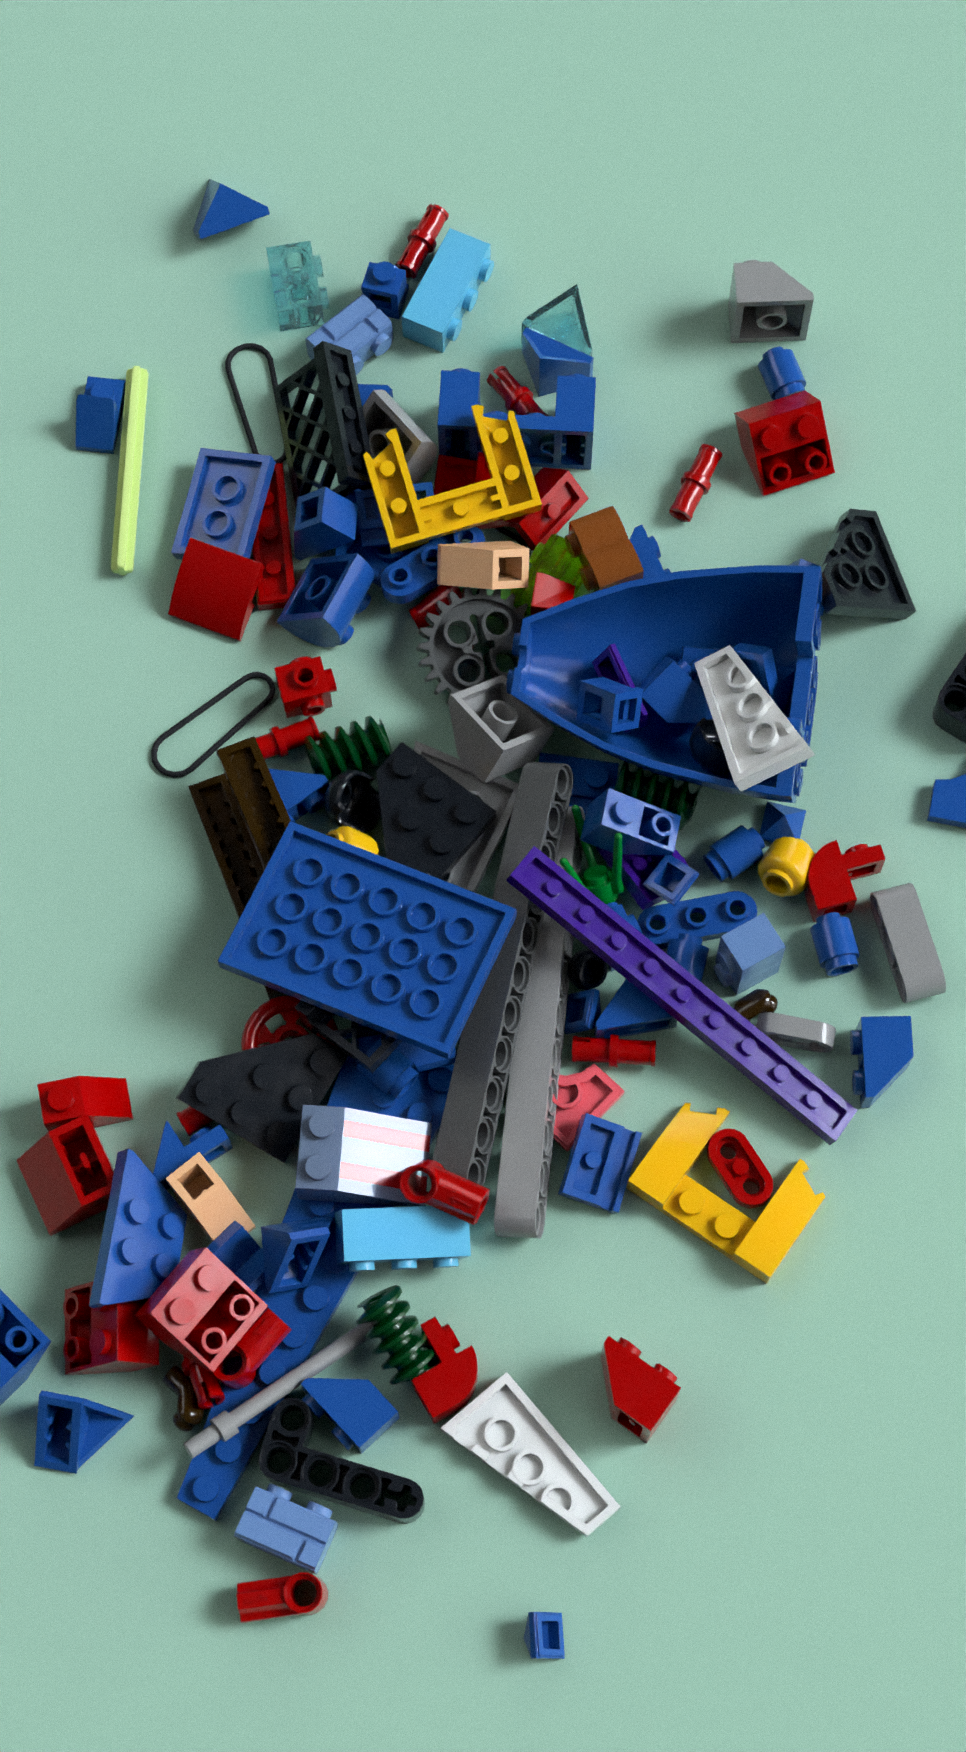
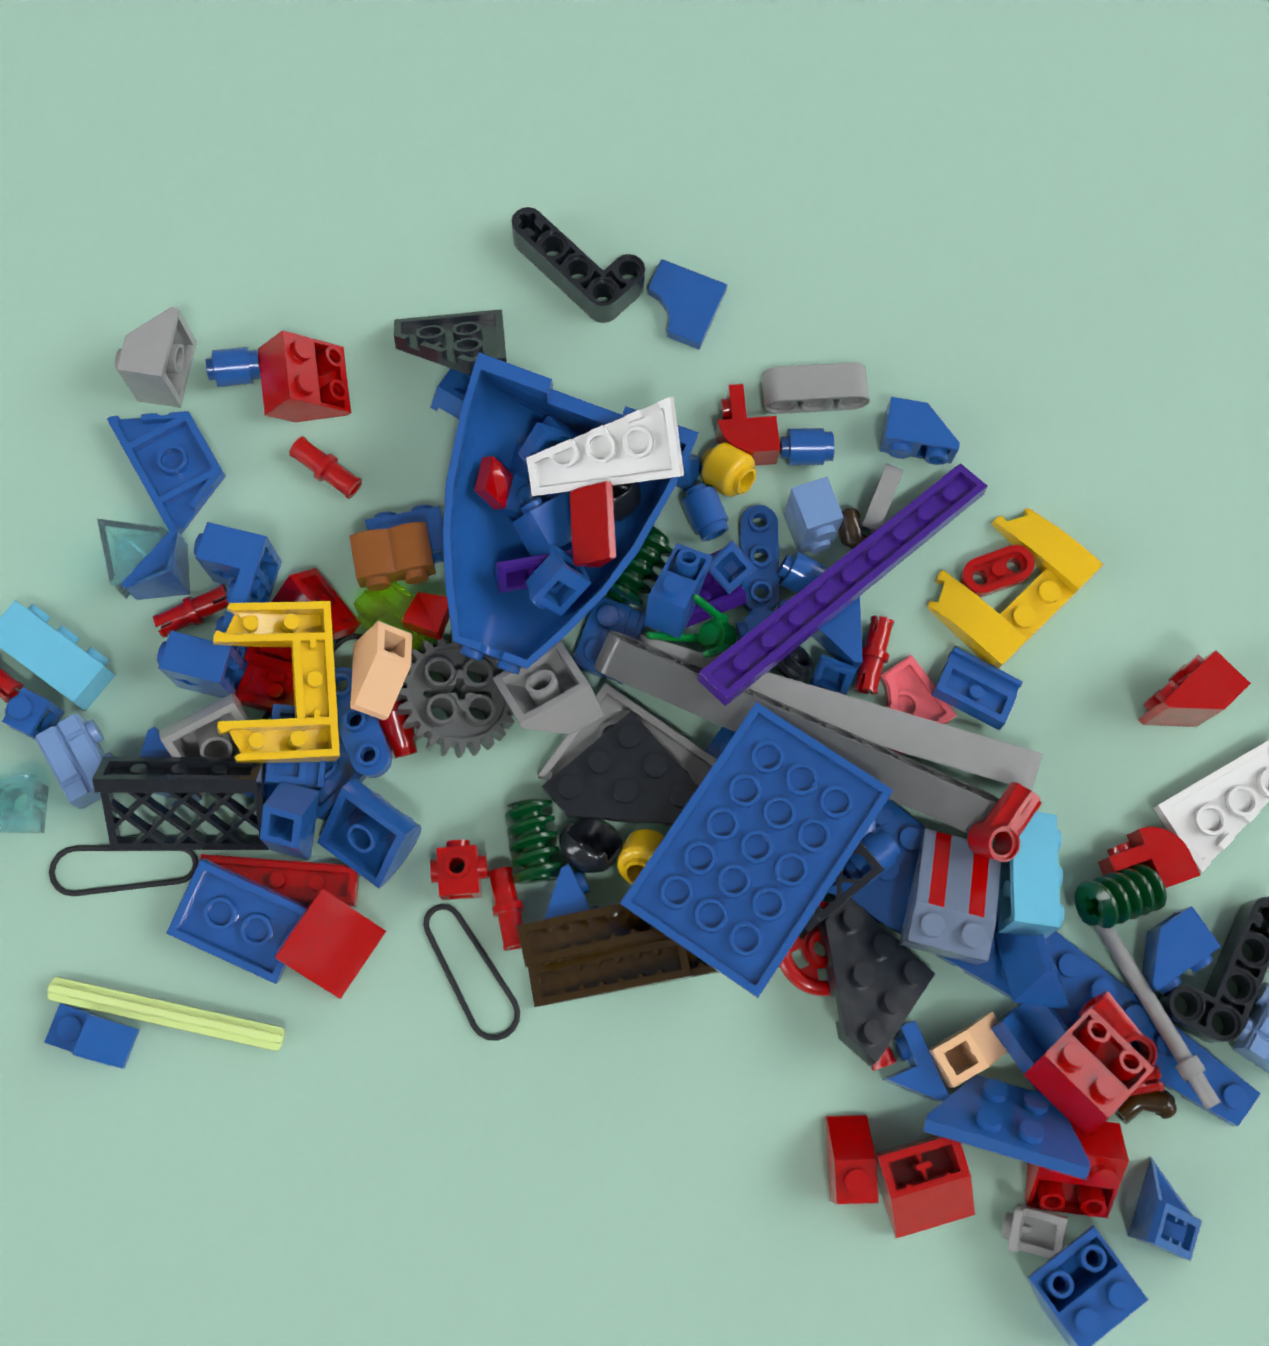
camera: 85 degrees left, 5 degrees up
none -> blue wing [106,411,226,535]
none -> red tile [474,456,513,510]
none -> red slope [570,481,616,568]
none -> light grey bracket [1002,1203,1068,1259]

